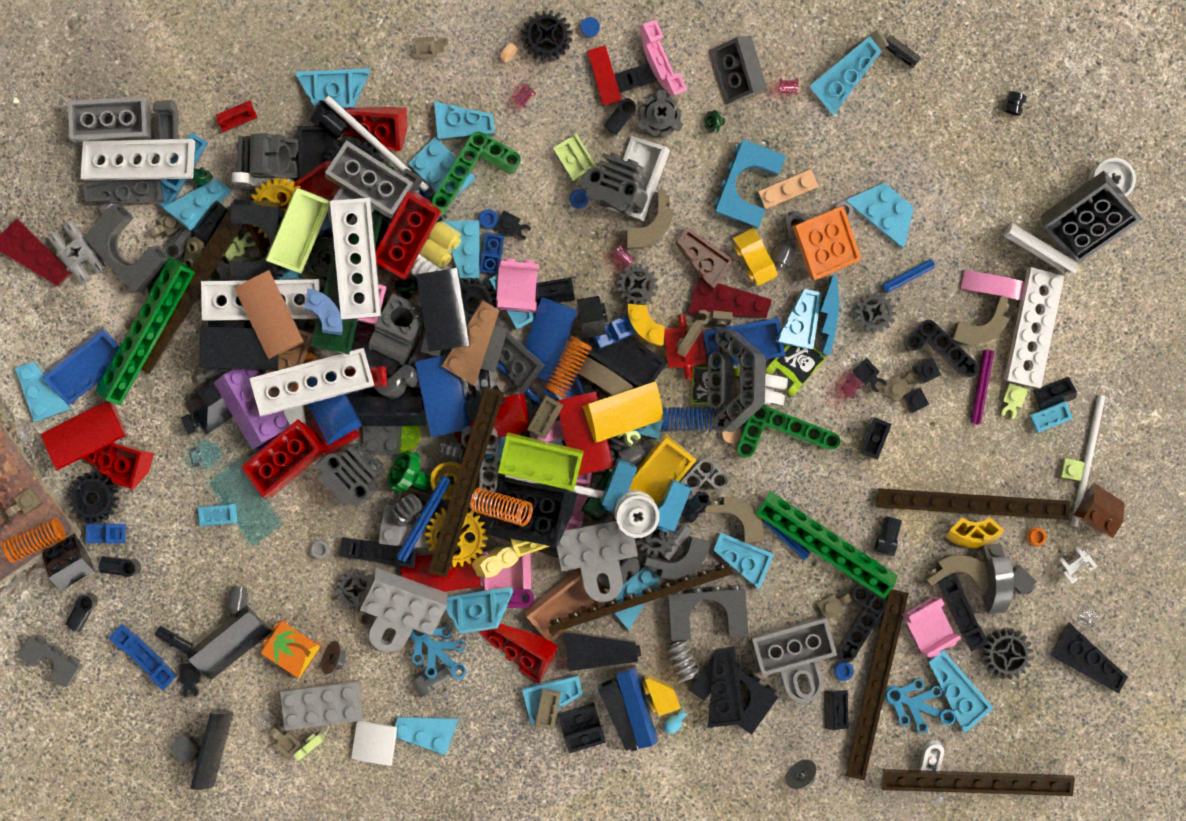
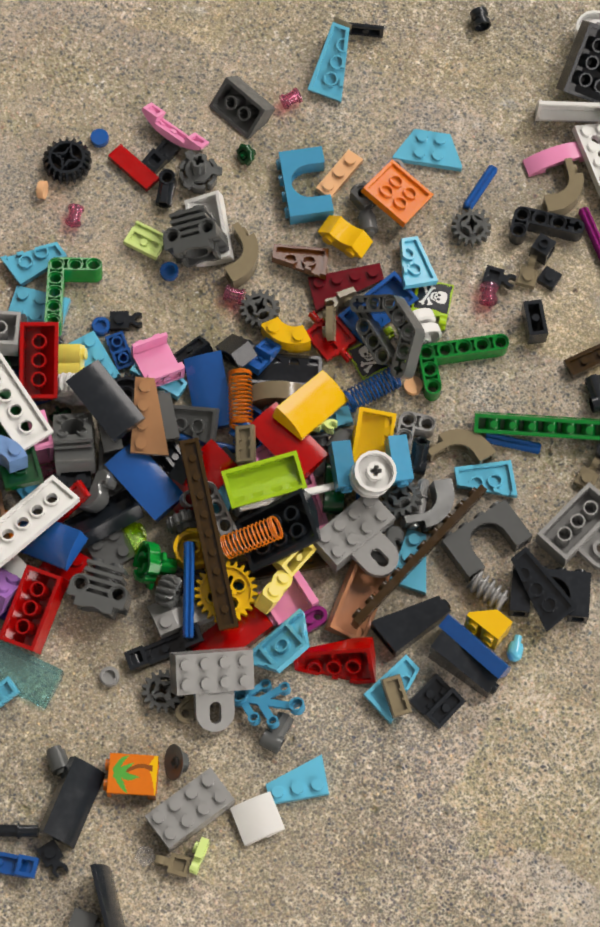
camera: 30 degrees left, 20 degrees down
dark azure slope [819,275,839,356] -> none

